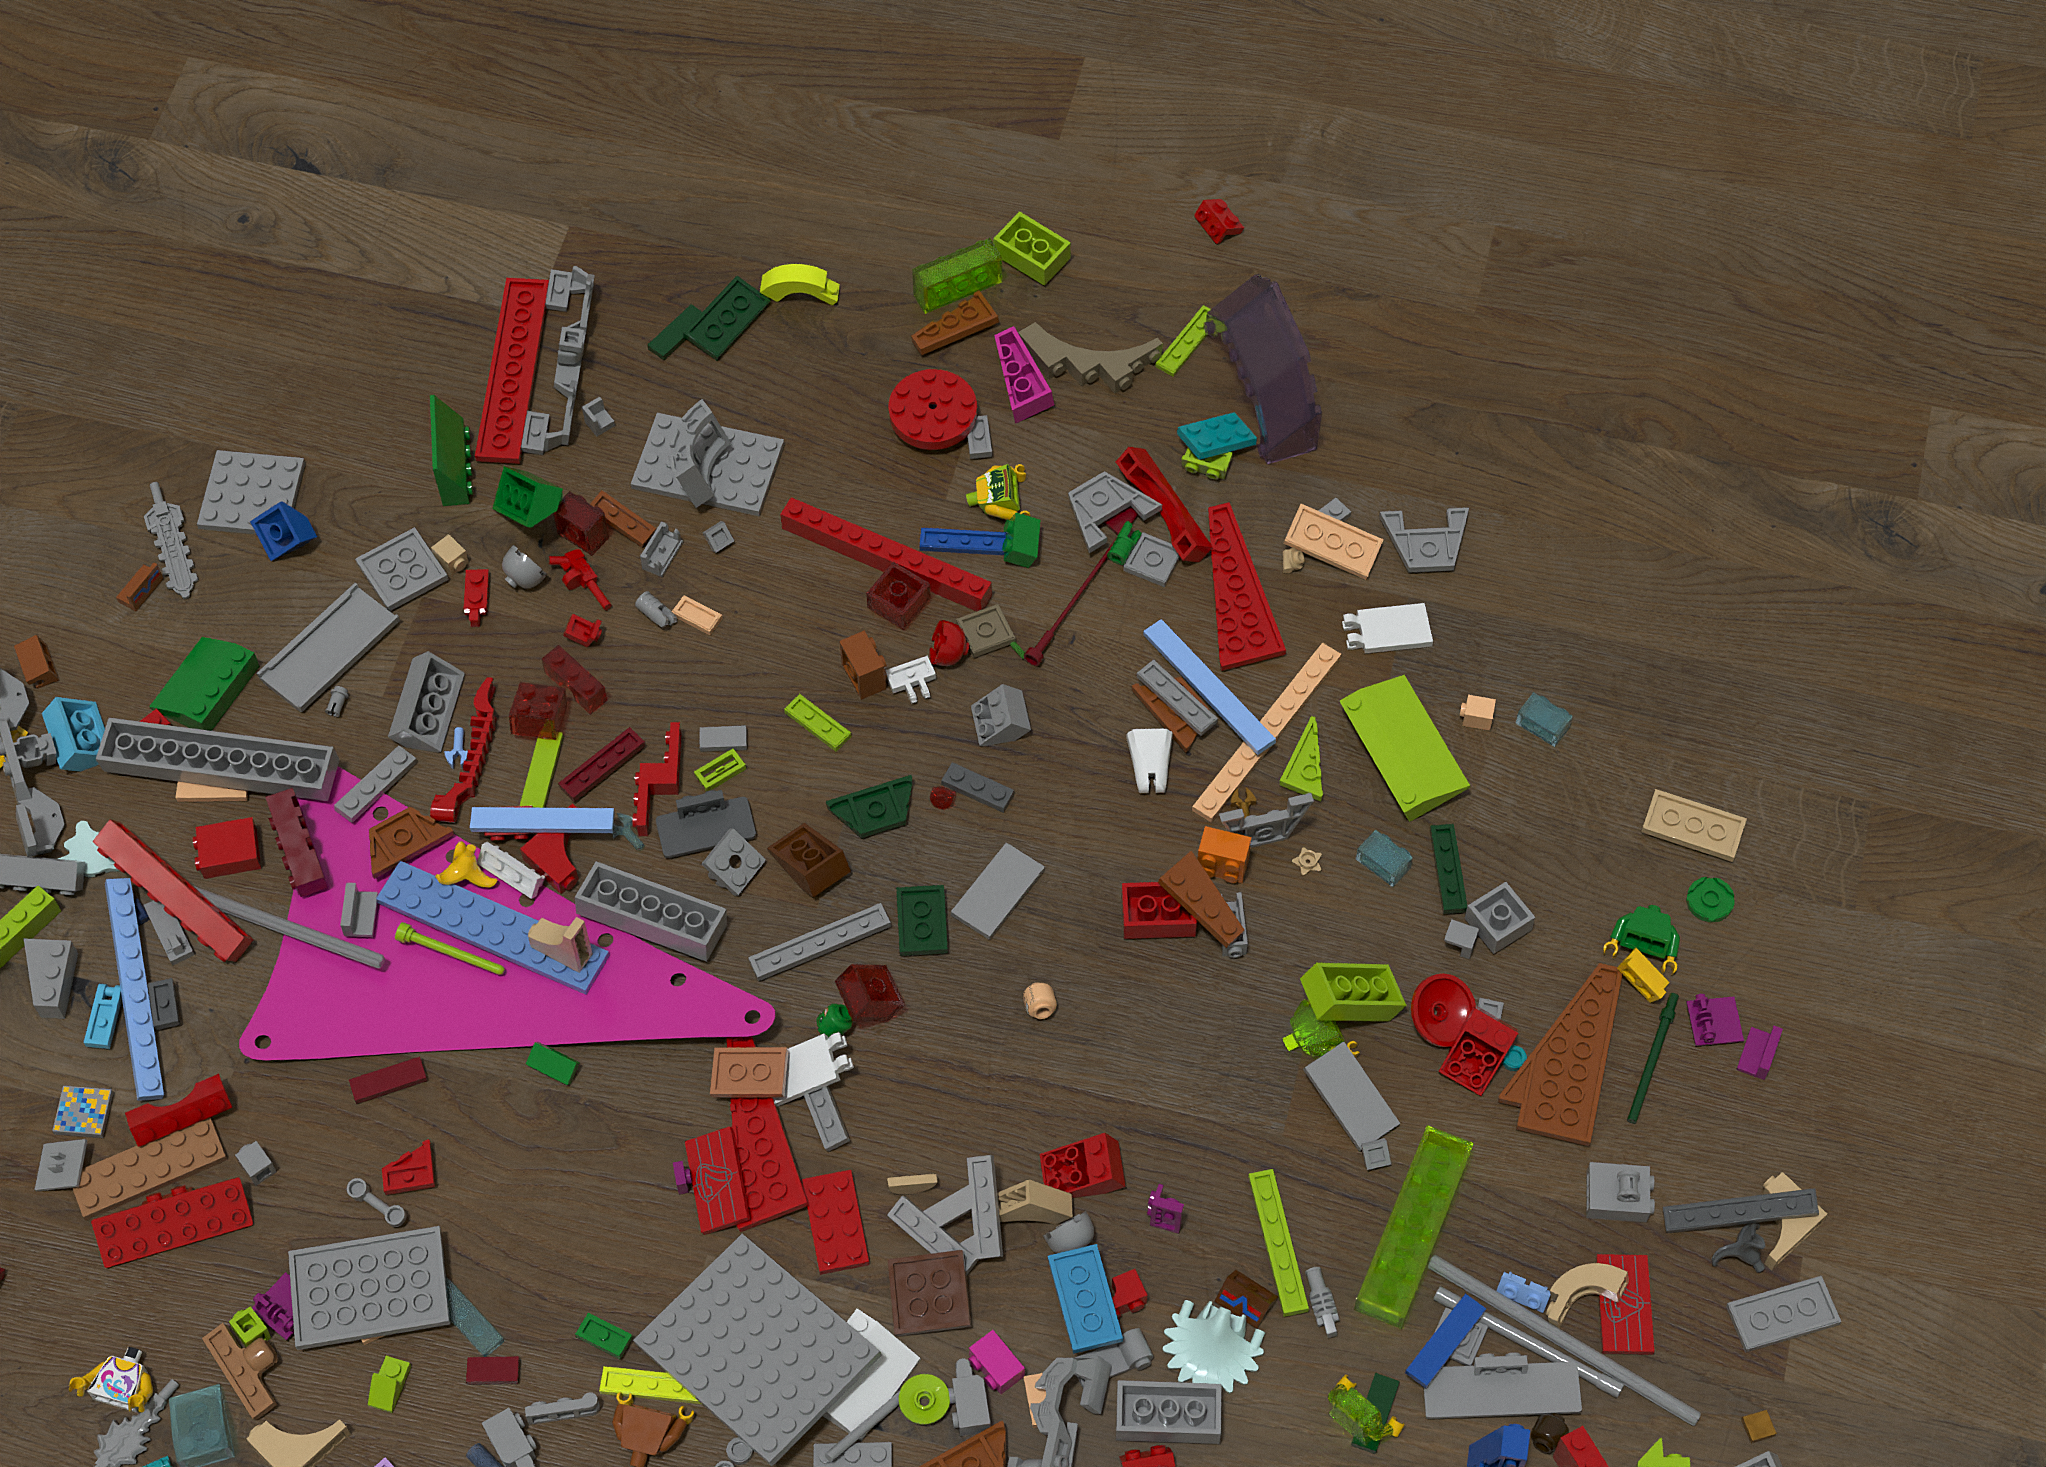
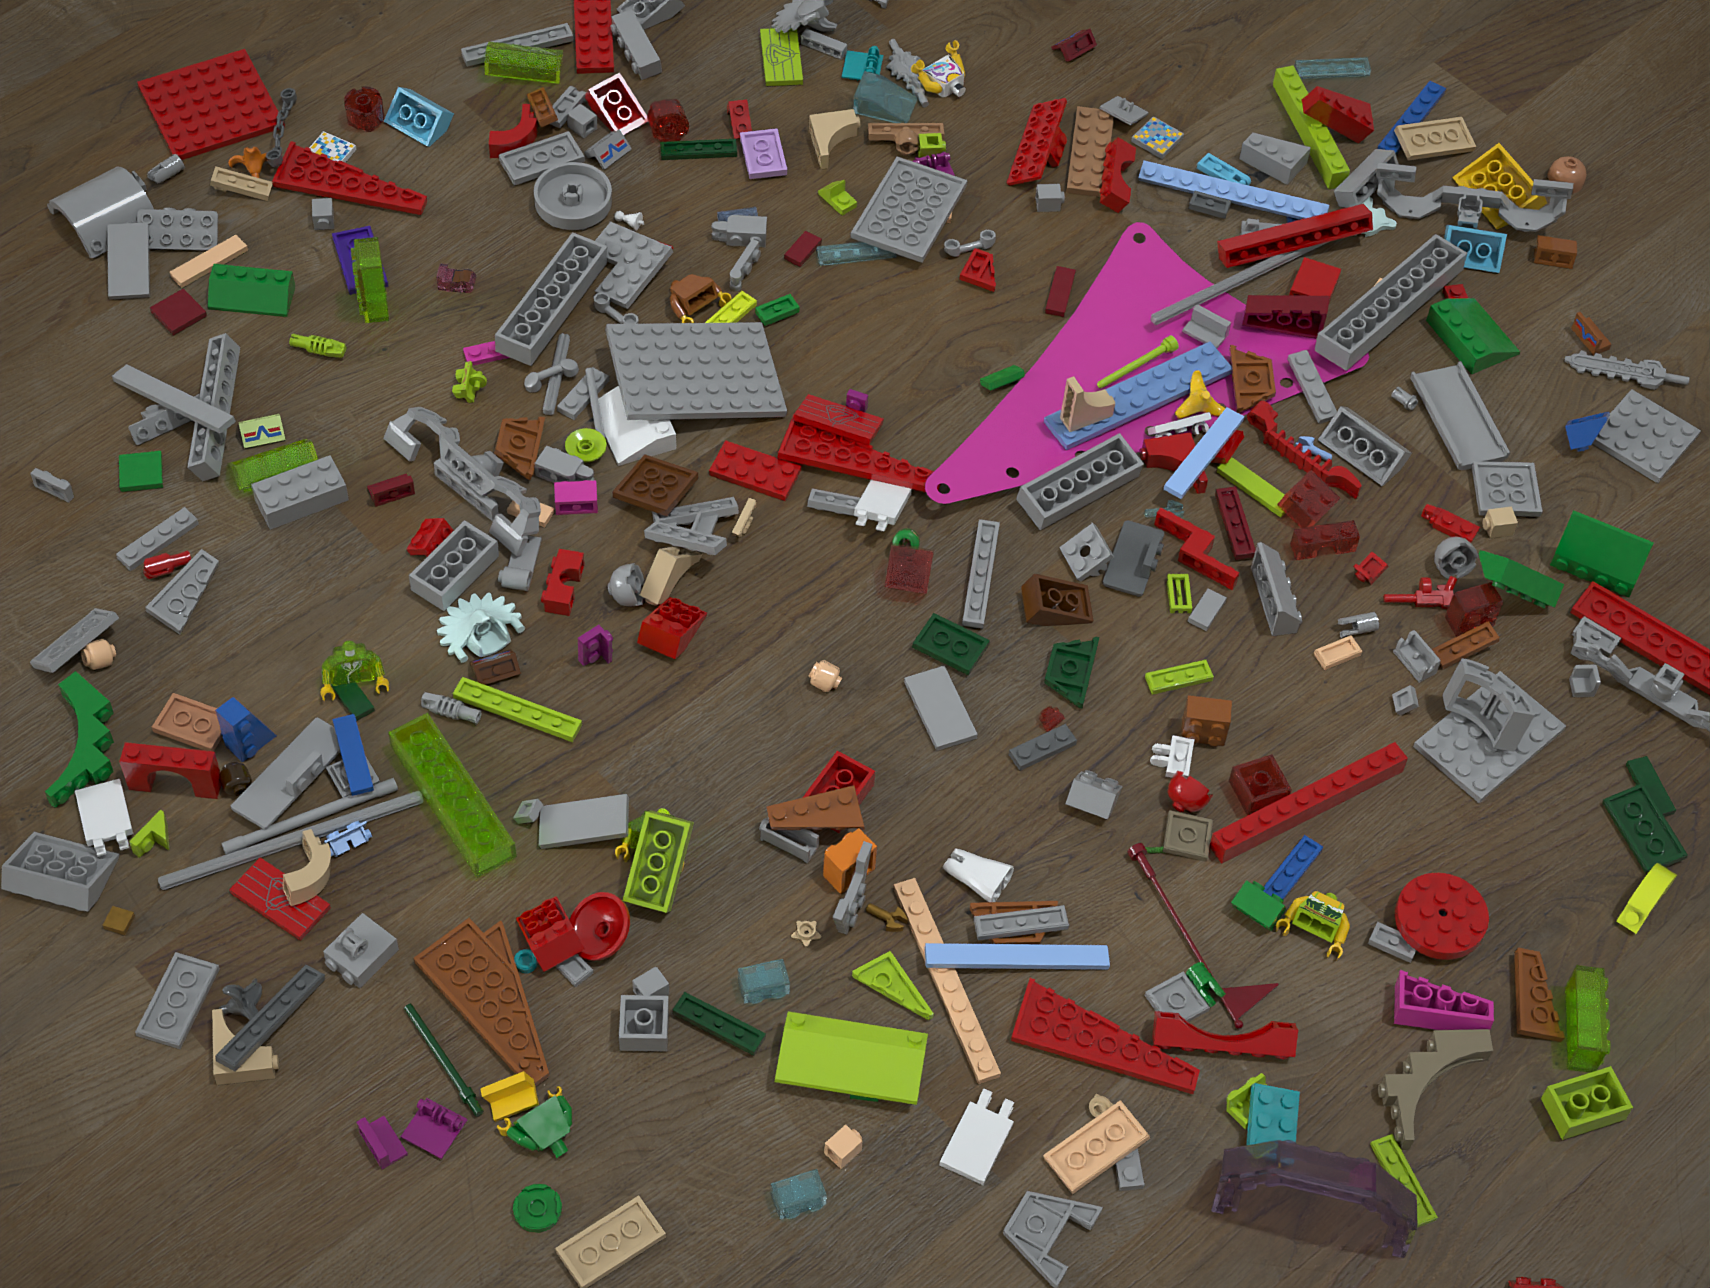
camera: 120 degrees right, 5 degrees down
nougat plate [710,1047,788,1097] -> none
dark azure plate [1048,1244,1123,1354] -> none
light grey wing [1068,471,1162,553] -> none
none -> light grey slope [1251,542,1302,636]

